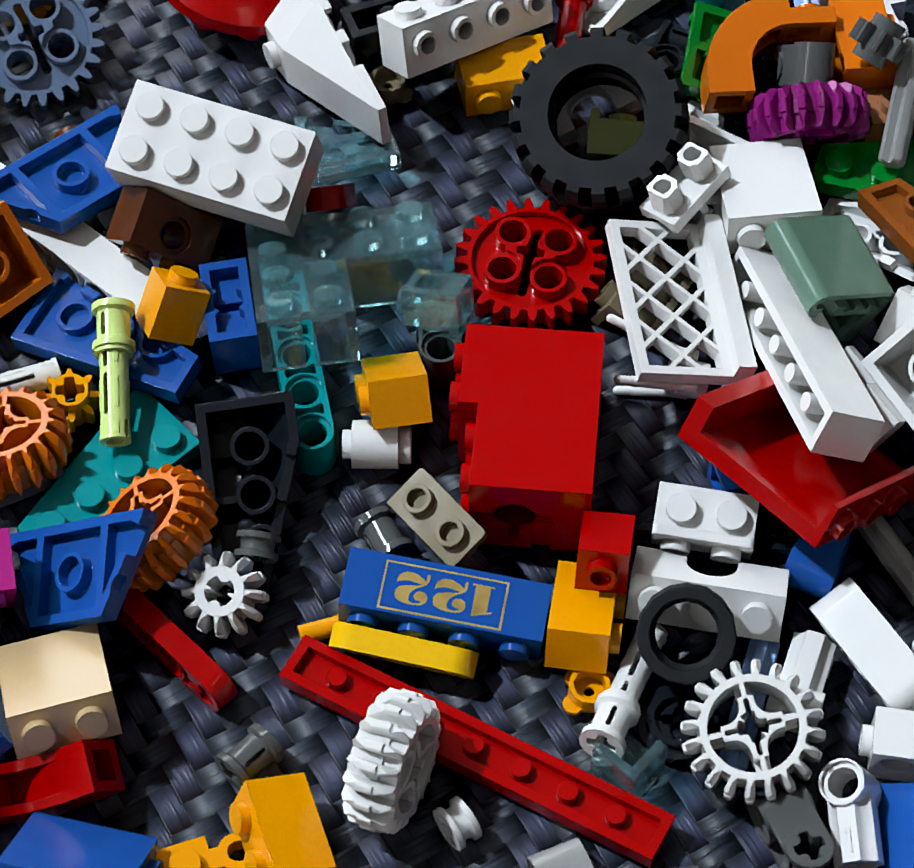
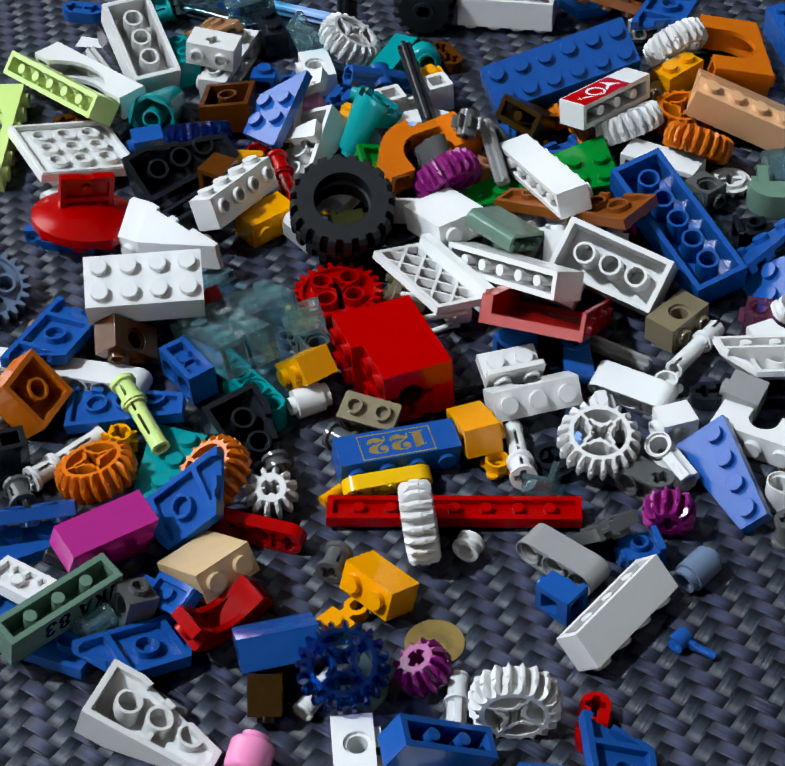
camera: 25 degrees left, 15 degrees down
light orange brick [135,265,211,346] -> none
red brick [574,509,636,594] -> none
black tyre [636,582,737,685] -> none
white hips [639,142,731,234] -> none

